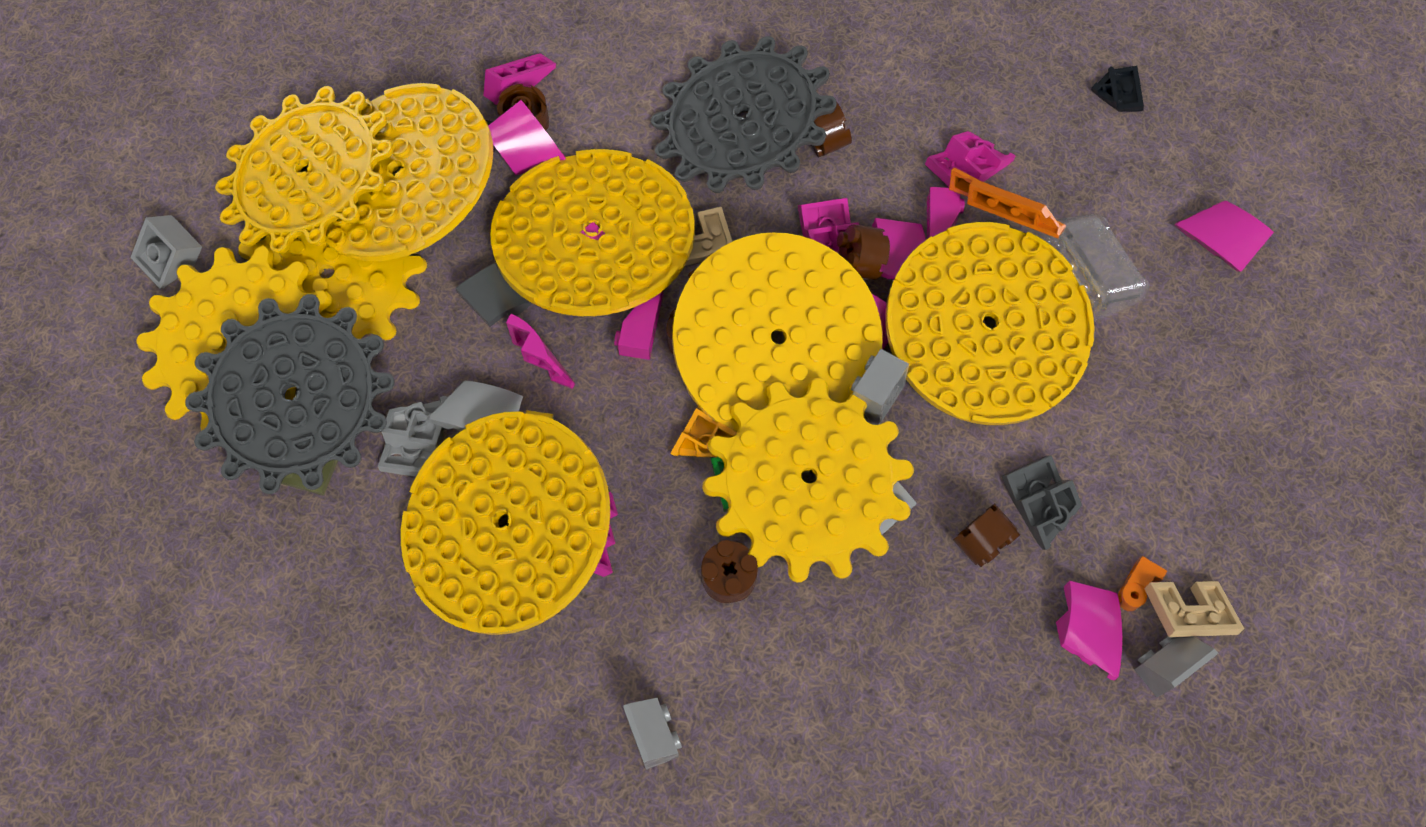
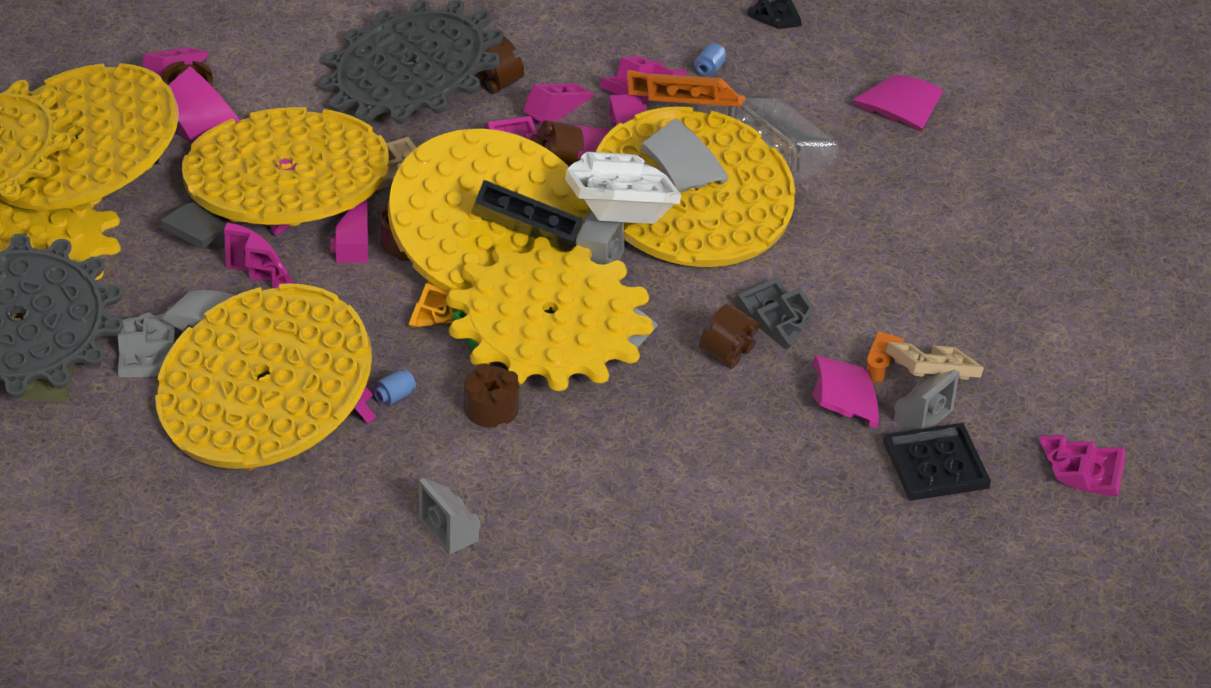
camera: 15 degrees left, 25 degrees down
none -> medium blue brick [373,370,416,406]
none -> black brick [471,180,583,251]
none -> dark pink slope [523,83,594,124]
none -> white piece [565,152,681,224]
none -> light grey slope [641,118,728,192]
none -> medium blue brick [694,43,726,77]
none -> black plate [883,423,991,501]
none -> dark pink slope [1039,435,1126,496]

